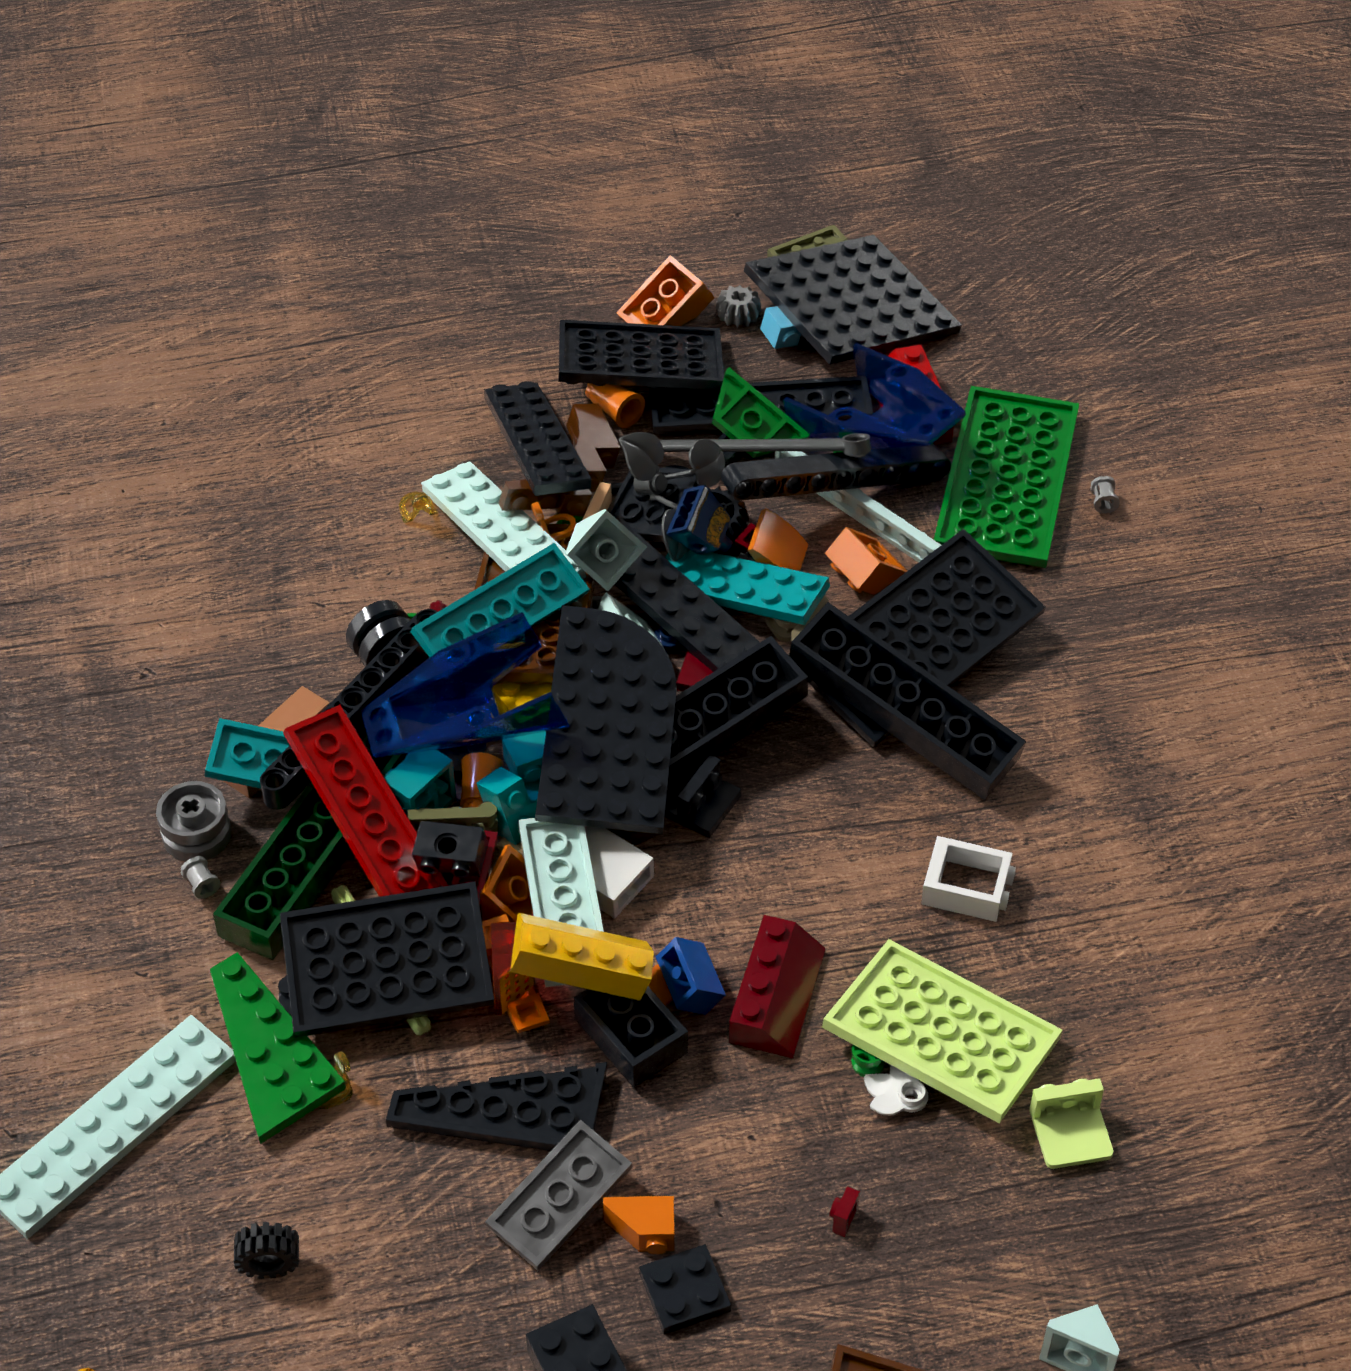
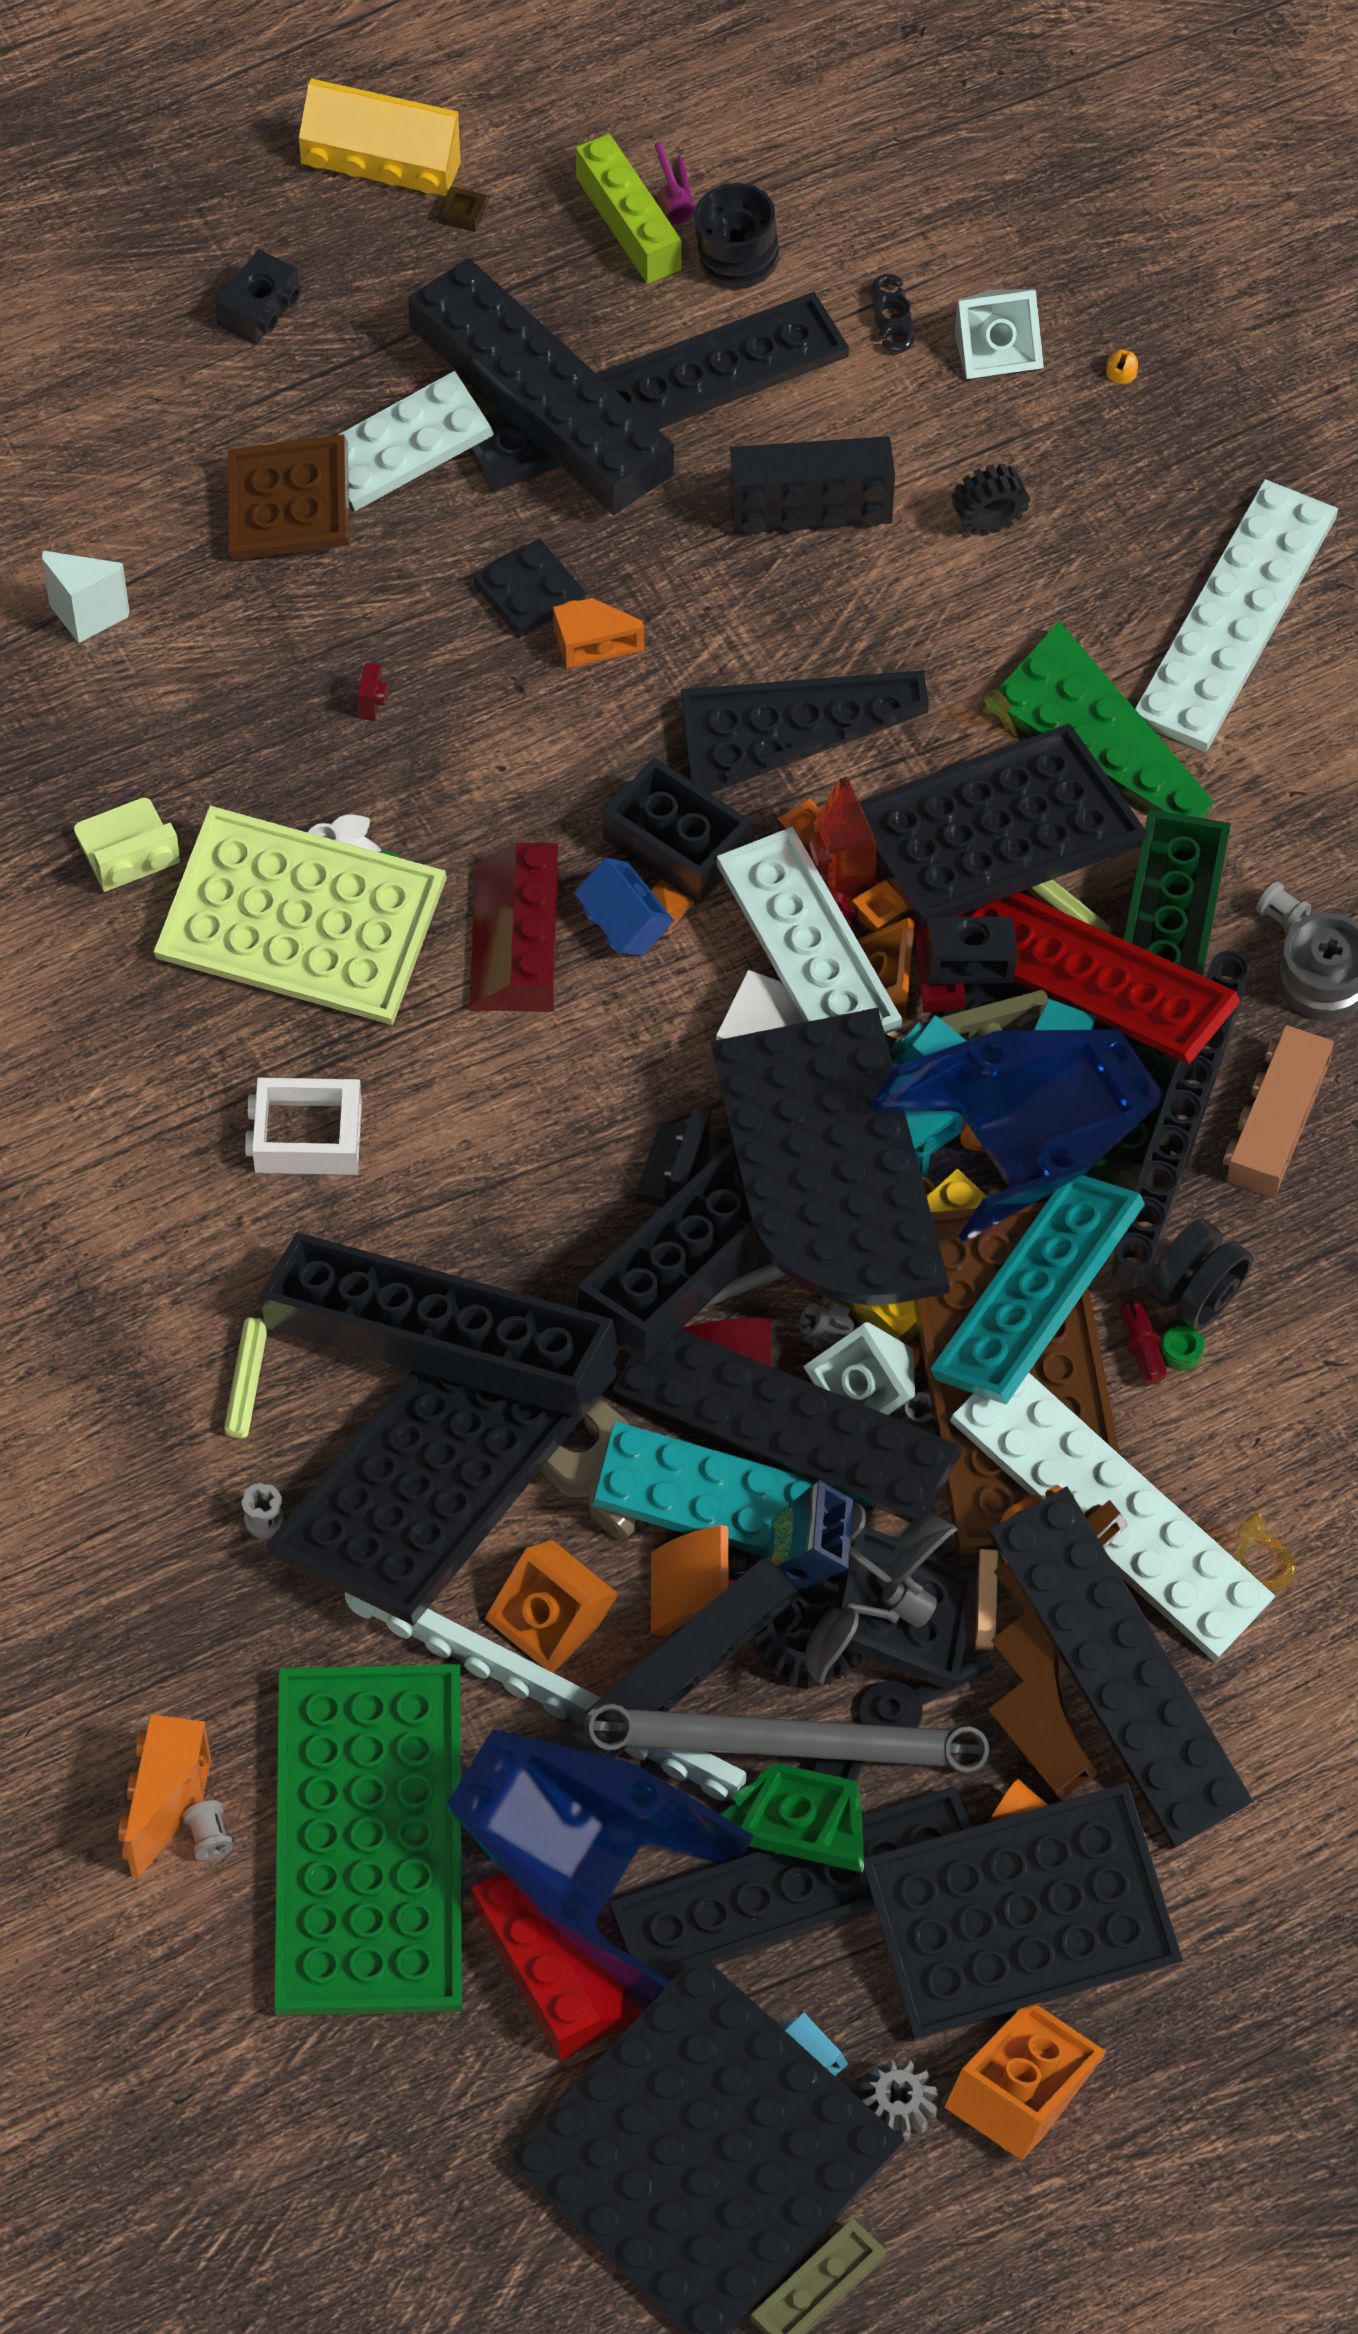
camera: 165 degrees right, 10 degrees up
teal plate [205,718,289,789] -> none
flat silver plate [485,1120,633,1271] -> none
yellow slope [510,913,654,1000] -> none
light aqua slope [565,509,647,591] -> none
none -> orange slope [118,1714,211,1878]
none -> yellowish green axle [224,1317,268,1439]
none -> light grey bush [242,1483,284,1538]
none -> black brick [729,436,895,534]

